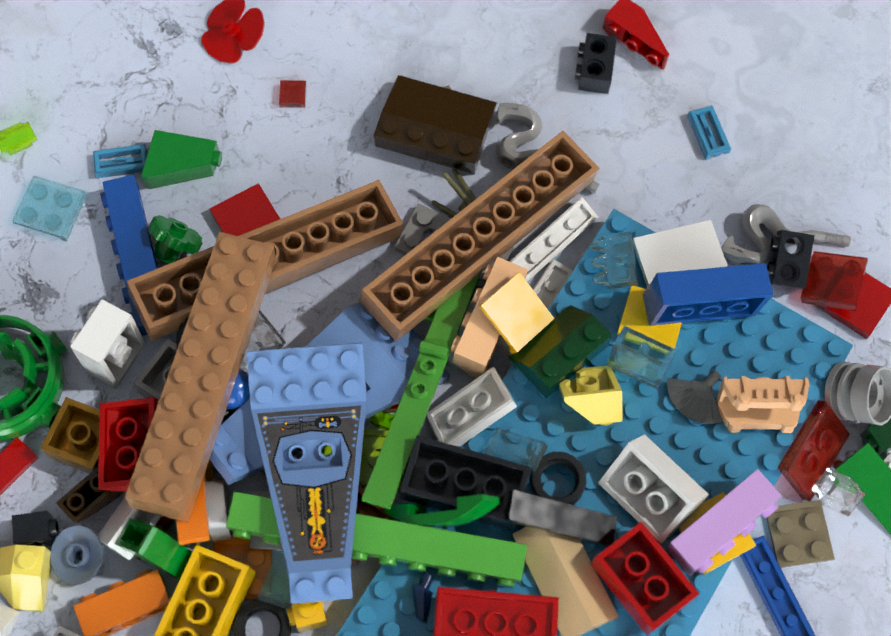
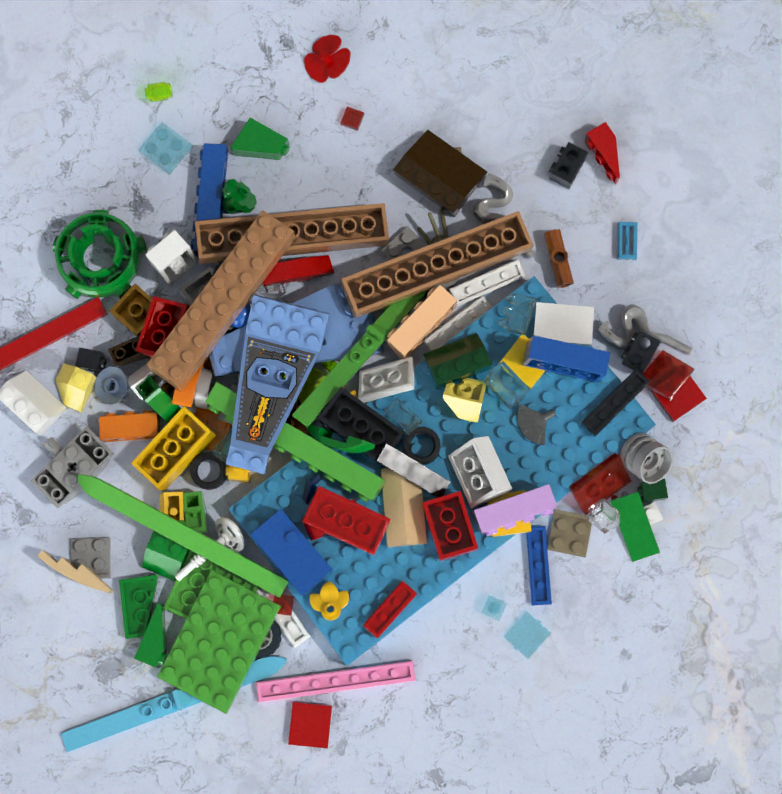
camera: 30 degrees right, 10 degrees up
dark azure tile [93,144,148,179] -> none
red piece [209,183,280,236] -> none
yellow piece [479,272,554,354] -> none
light nougat piece [716,376,809,433] -> none
none -> red slope [262,255,334,287]
none -> dark orange piece [544,229,574,288]
none -> black tile [581,369,650,437]

